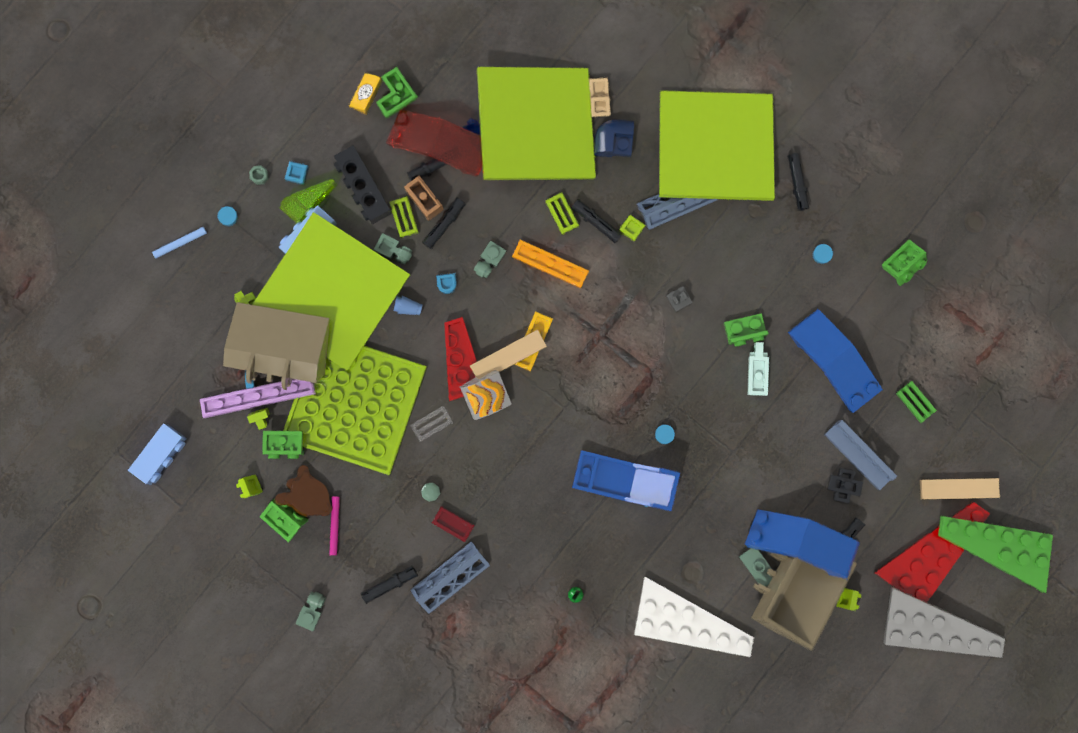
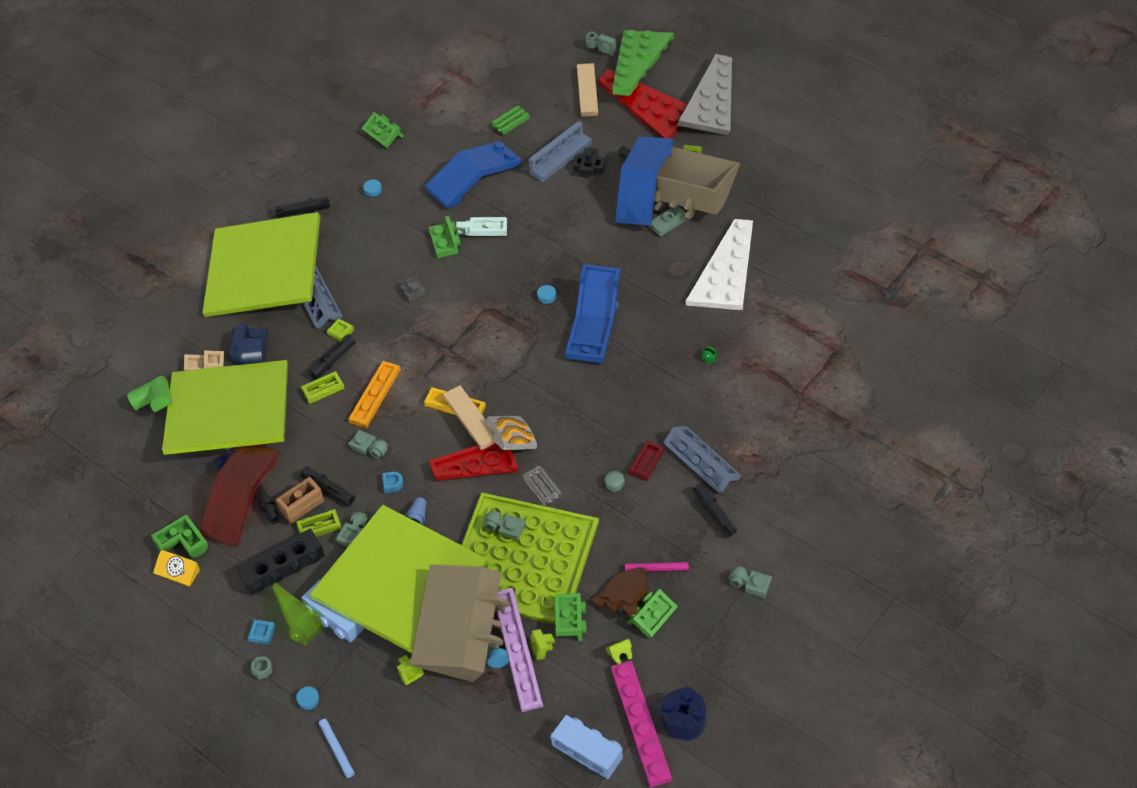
camera: 90 degrees left, 30 degrees down
none -> bright green brick [127,376,172,412]
none -> sand green plate [483,510,526,541]
none -> sand green plate [585,32,616,56]
none -> dark pink plate [611,661,672,787]
none -> clear blue brick [661,687,707,741]

